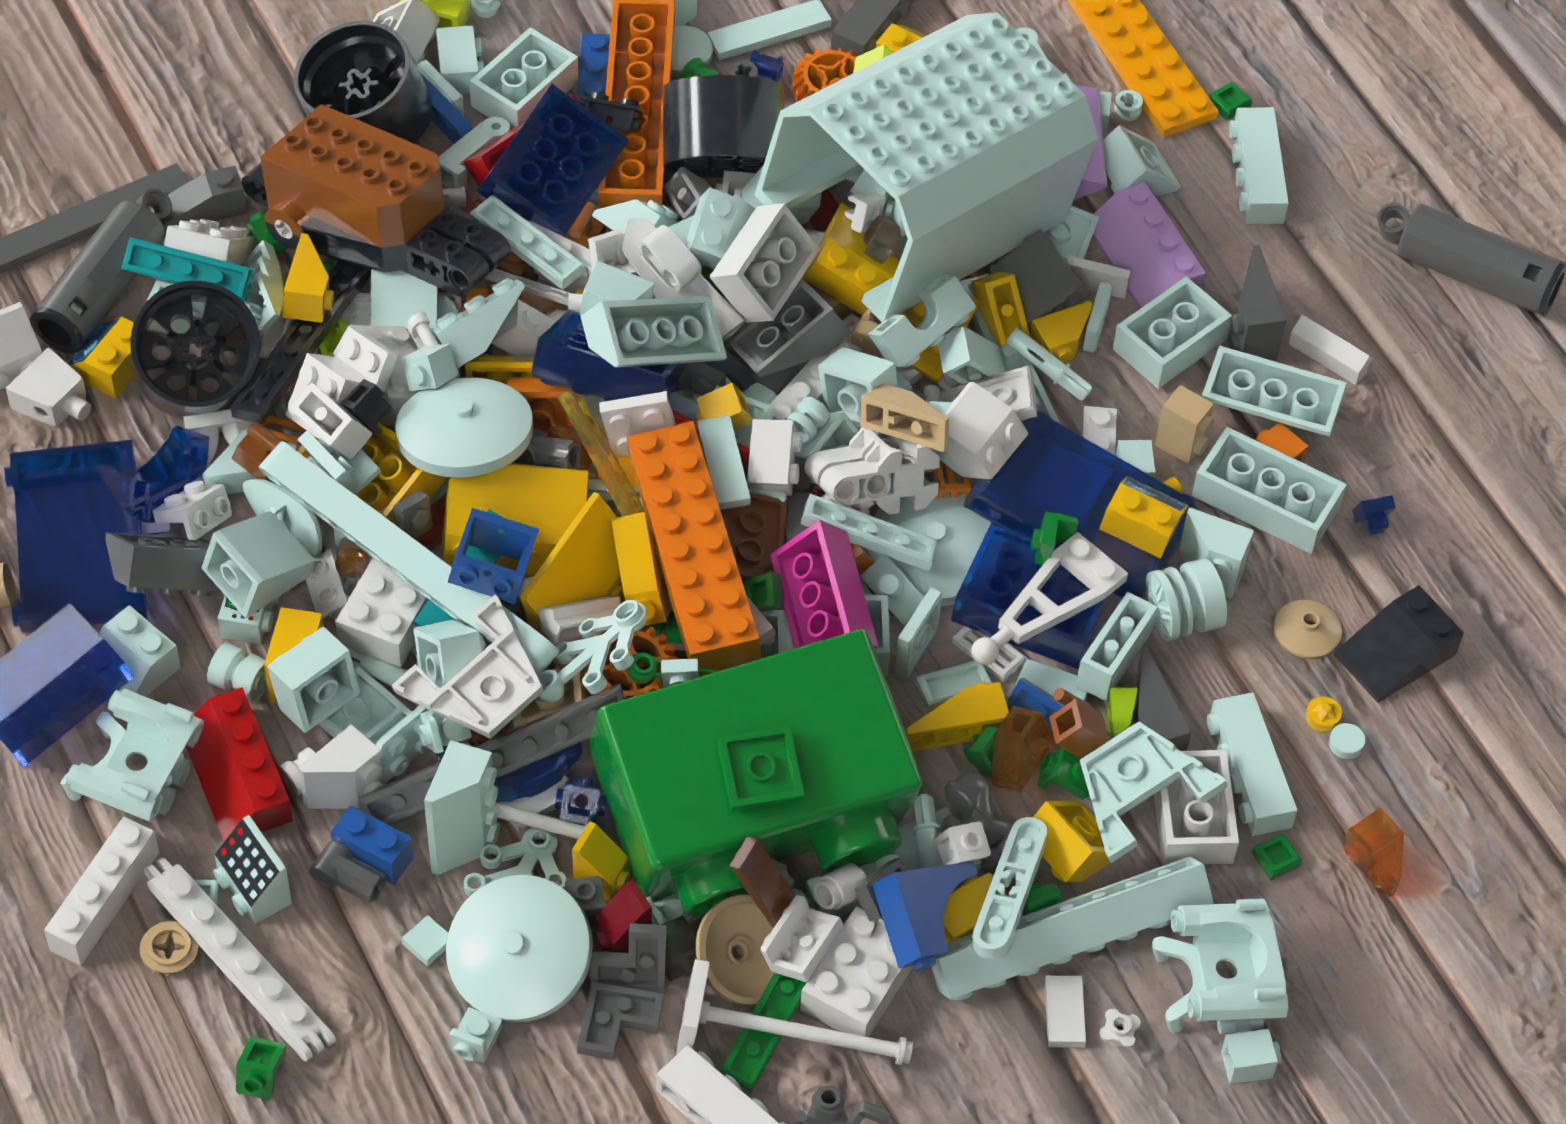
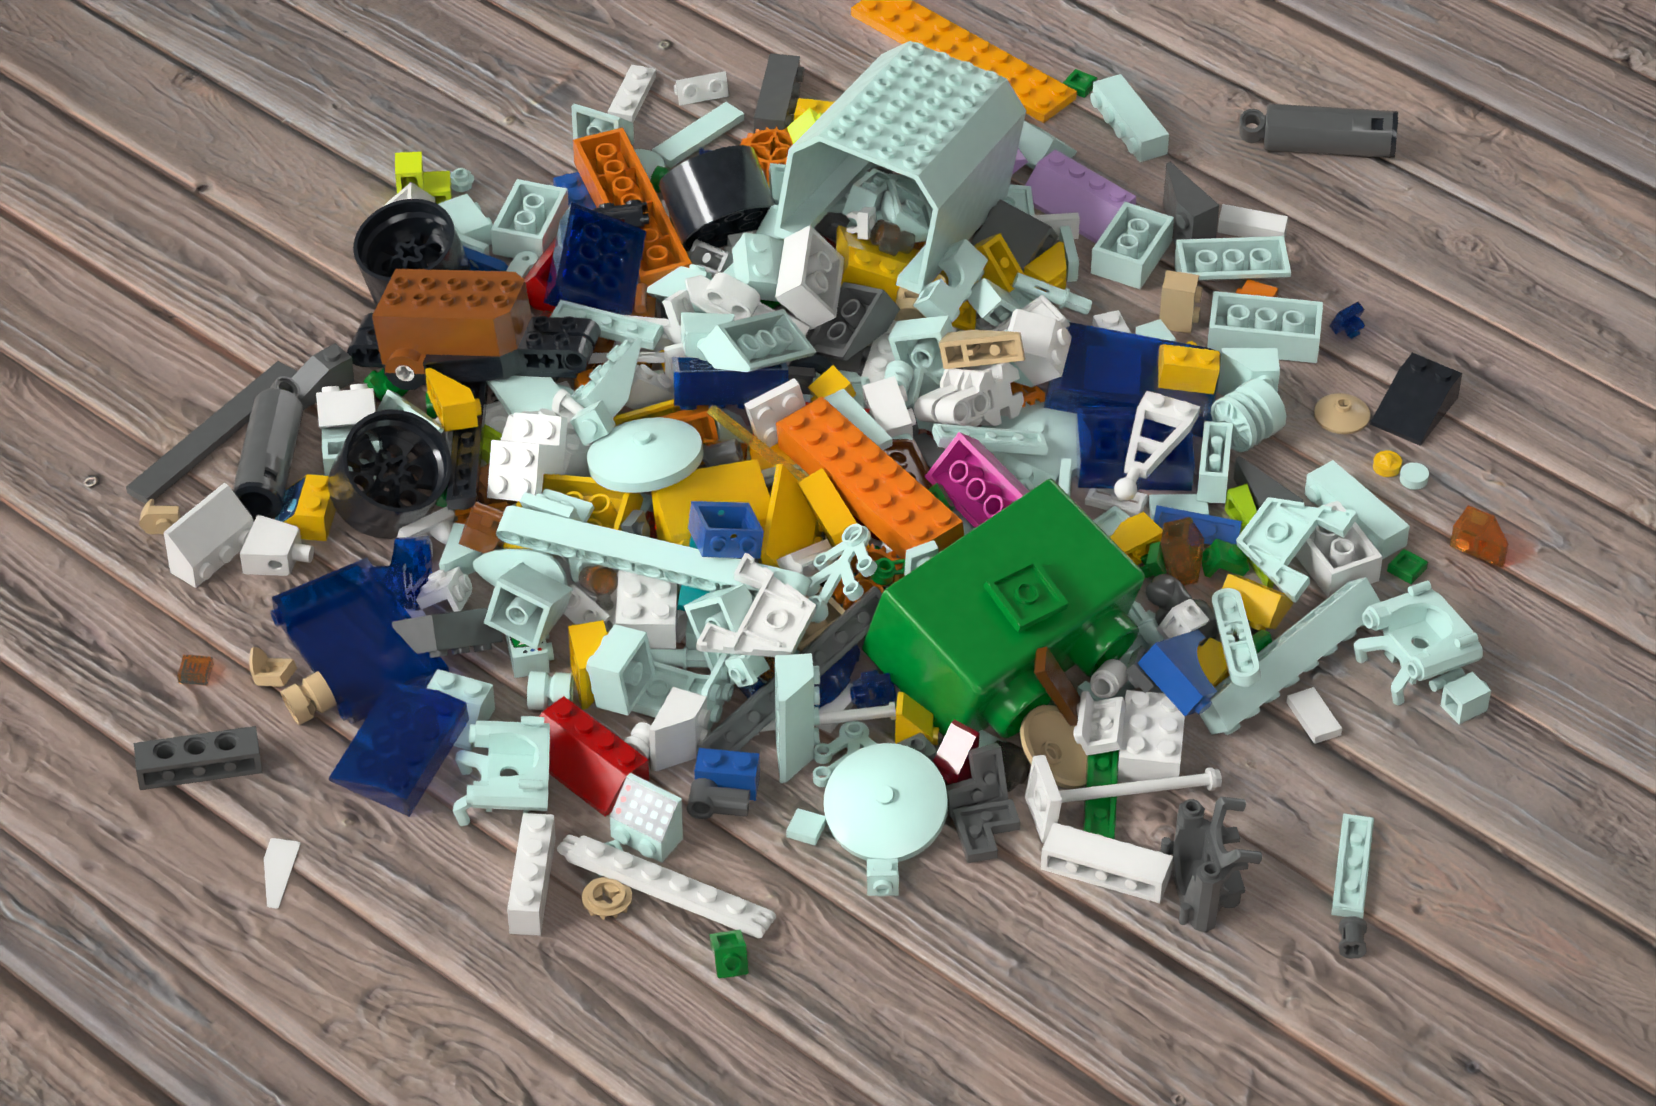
camera: 20 degrees left, 10 degrees down
teal tile [121,237,255,302] -> none
white slope [290,382,373,460] -> none
black panel [341,379,391,436] -> none
green bracket [1031,512,1078,566] -> none
dark orange brick [1049,688,1109,759] -> none
white plate [1099,1009,1141,1048] -> none

